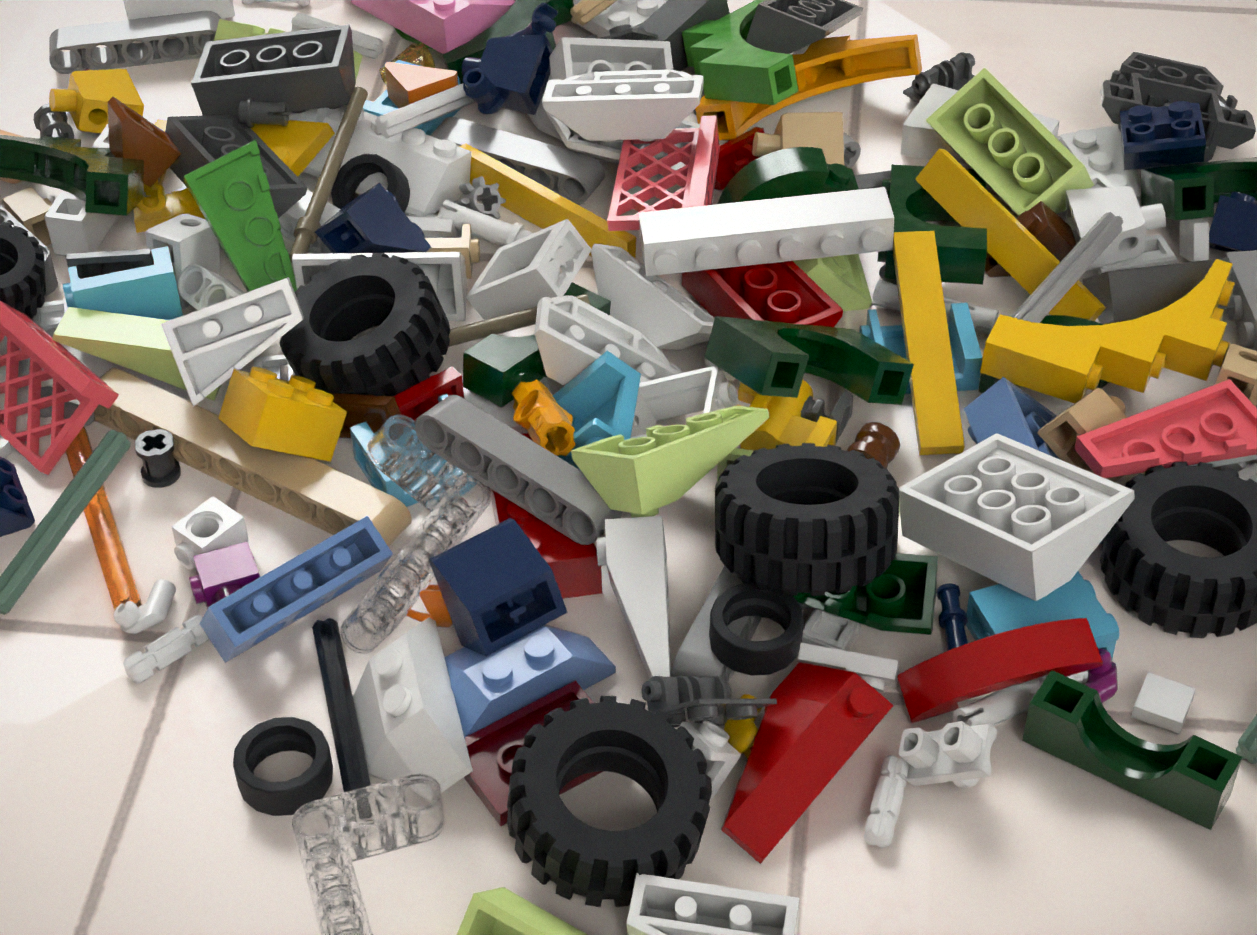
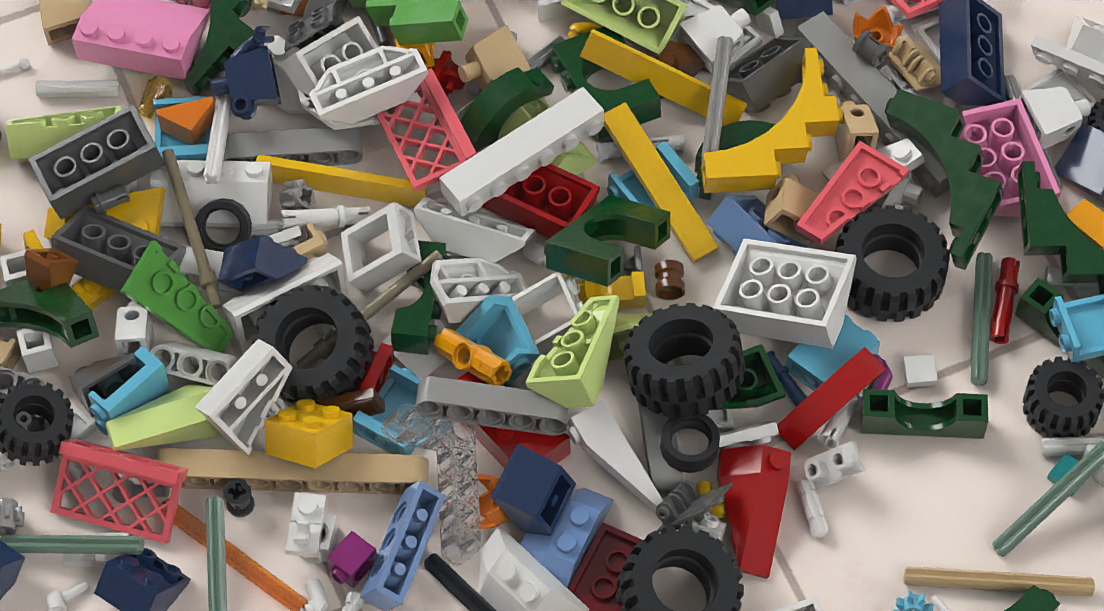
camera: 30 degrees left, 15 degrees up
none -> white plate [285,492,327,558]

